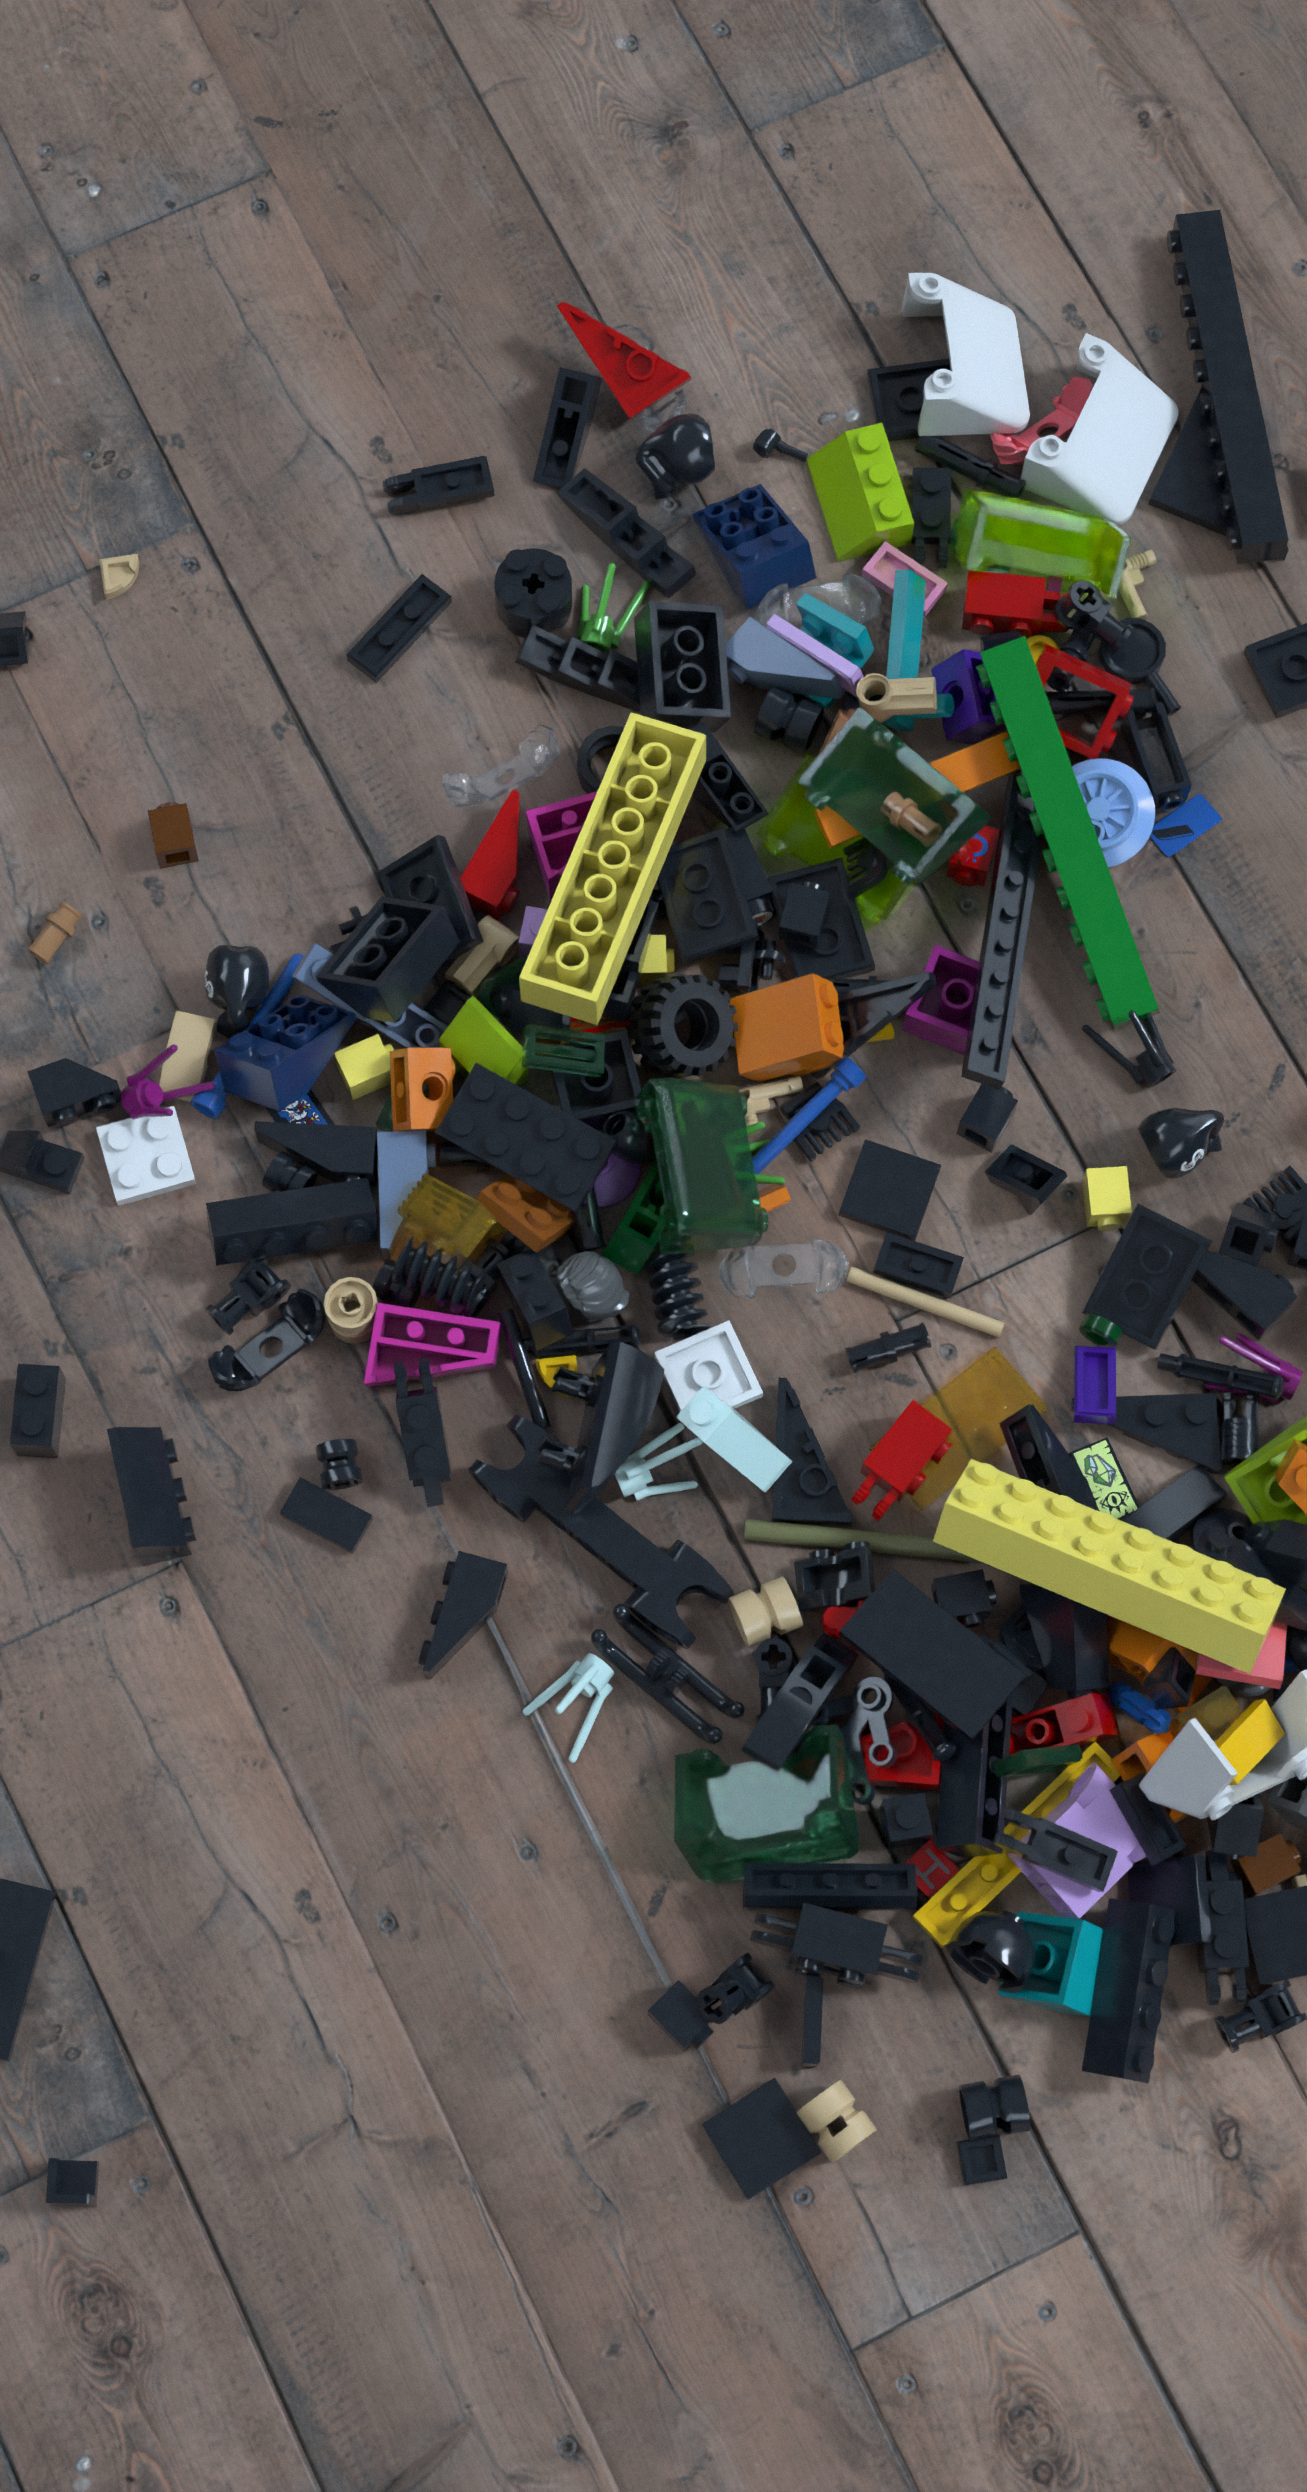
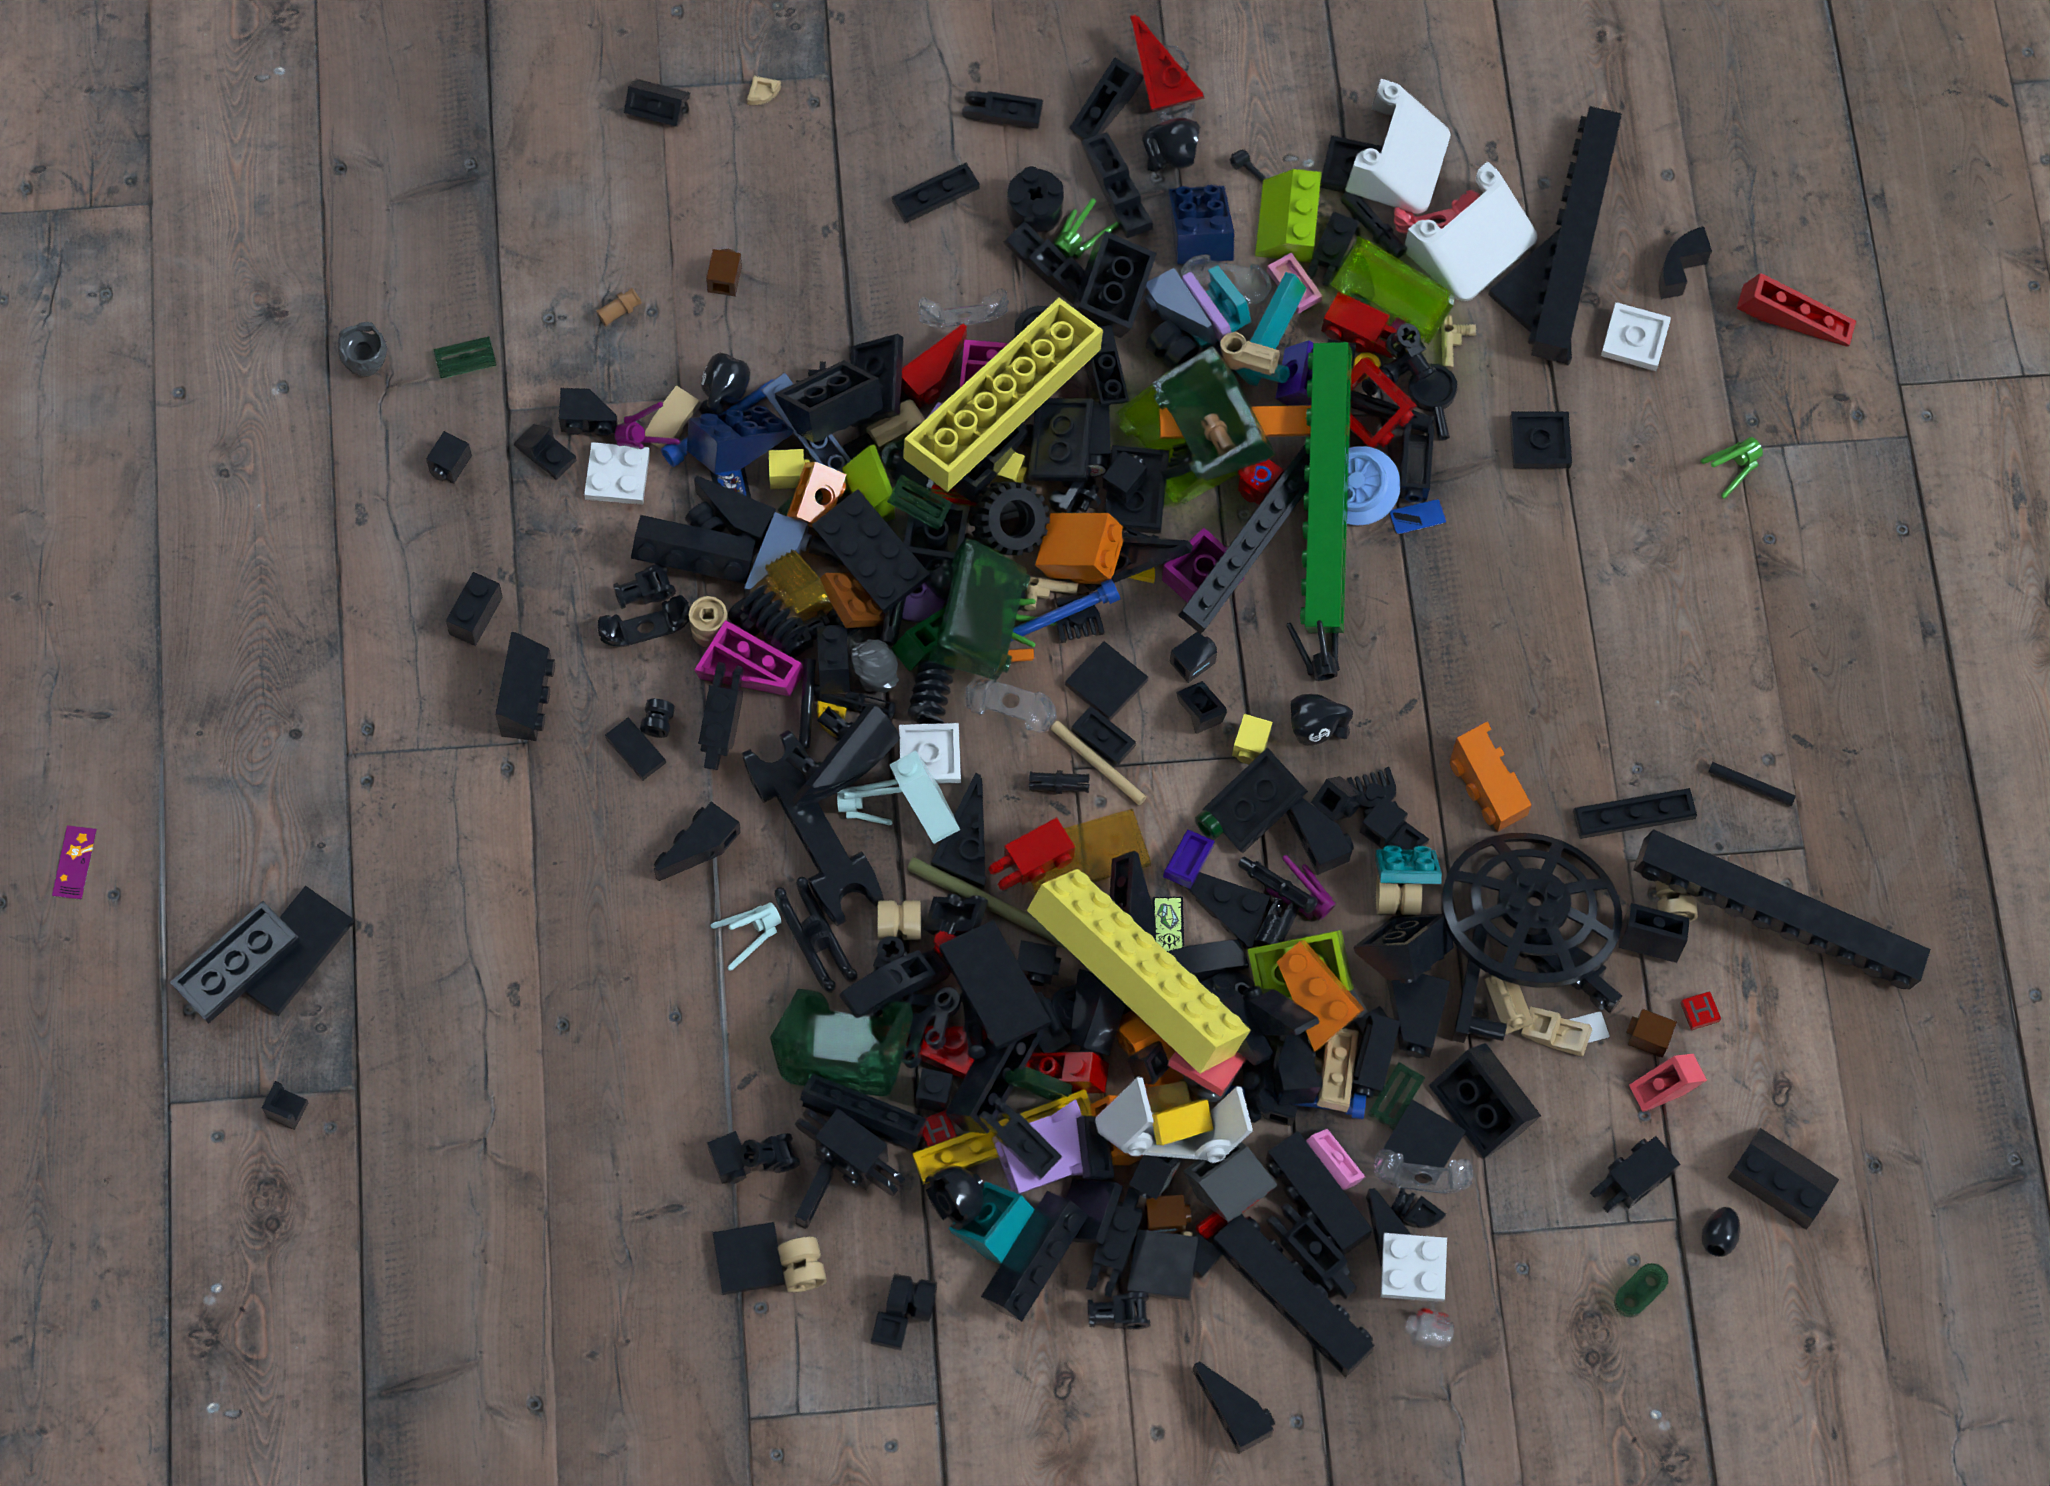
camera: 20 degrees right, 5 degrees down
blue axle [1106,1681,1173,1735] -> none

